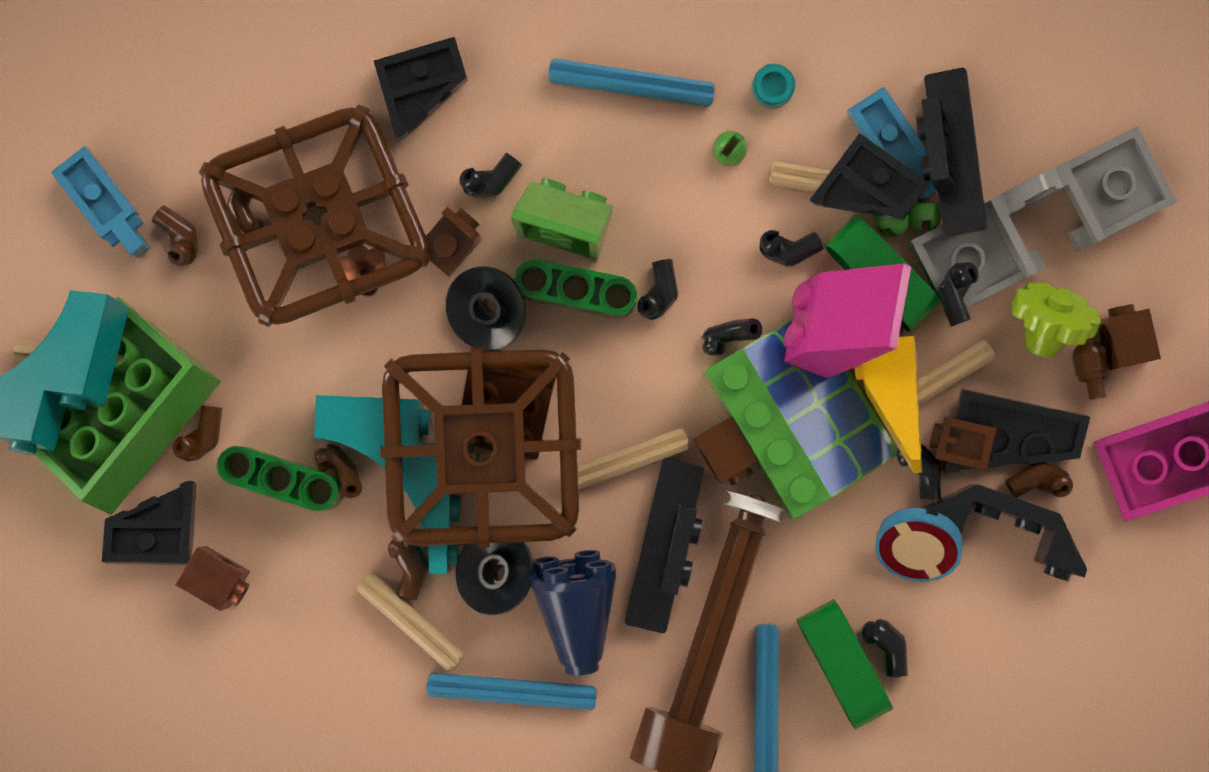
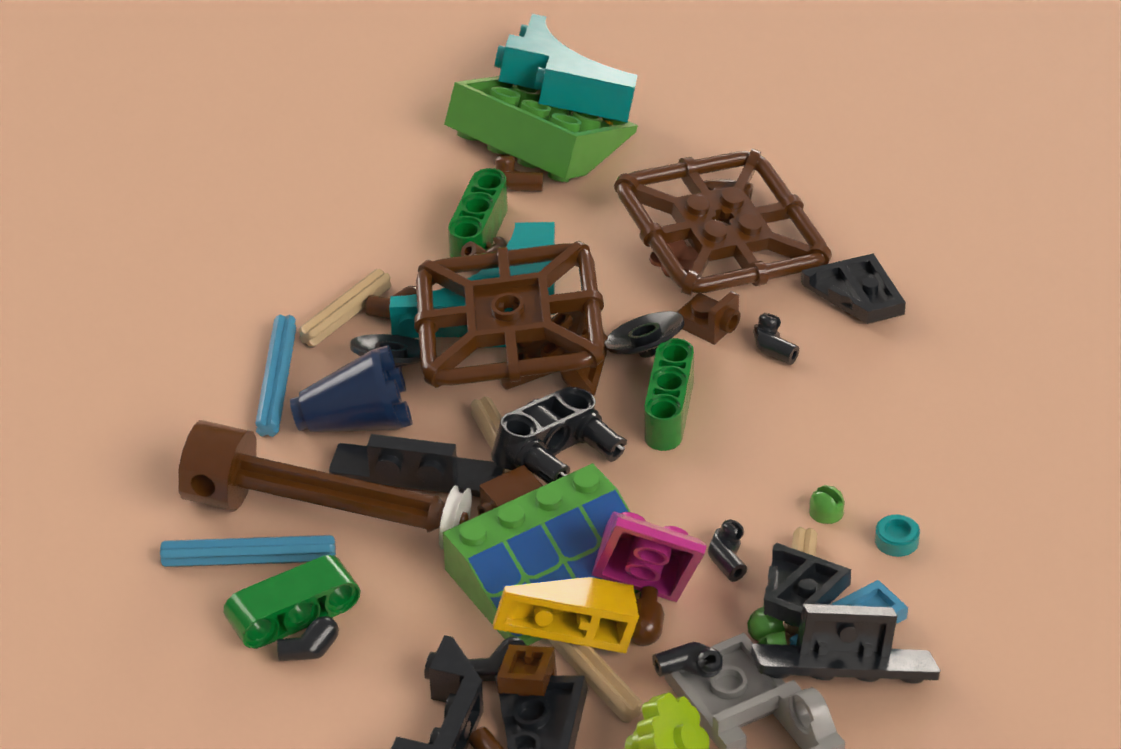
camera: 90 degrees right, 45 degrees down
dark azure hinge [51,146,150,258] -> none
black wing [102,481,197,565] -> none
reddish brown arm [152,205,198,266] -> none
copper brick [175,546,250,611] -> none
bright green slope [511,178,613,260] -> none
dark azure axle [548,58,715,107] -> none
black arm [637,259,678,320] -> none
black arm [701,318,762,356] -> none
green beam [824,215,941,332] -> none
tile [875,508,963,582] -> none
none -> black piece [491,387,627,484]

